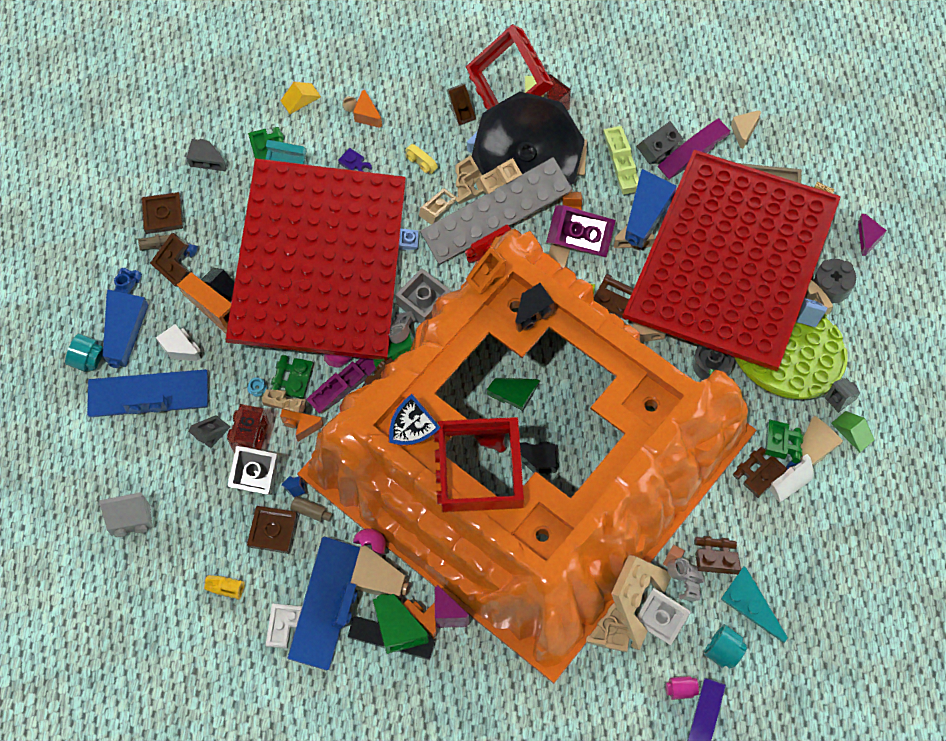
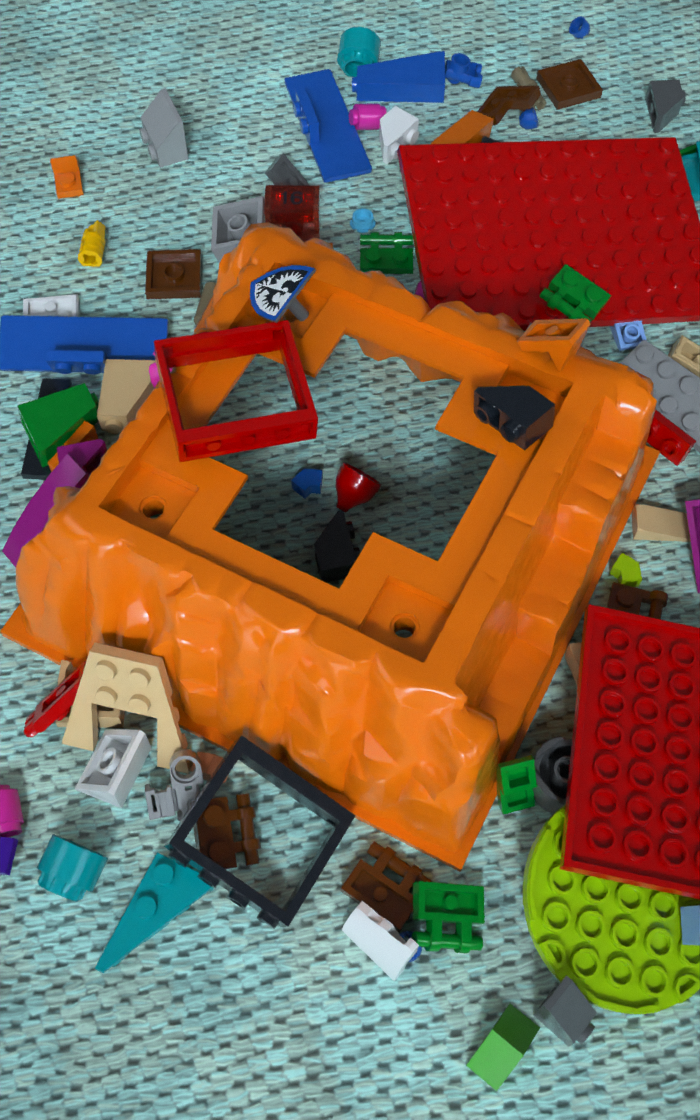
camera: 75 degrees right, 5 degrees down
tan slope [262,389,306,413] -> none
green slope [487,378,540,410] -> none
tan slope [800,416,843,466] -> none
none -> magenta slope [2,453,90,567]
none -> red hinge [24,661,86,737]
none -> orange slope [50,155,84,199]
none -> black window [164,736,356,929]
none -> blue piece [291,468,323,499]
none -> dark pink brick [349,103,387,130]
none -> green plate [539,264,612,323]
none -> blue hinge [569,16,590,39]

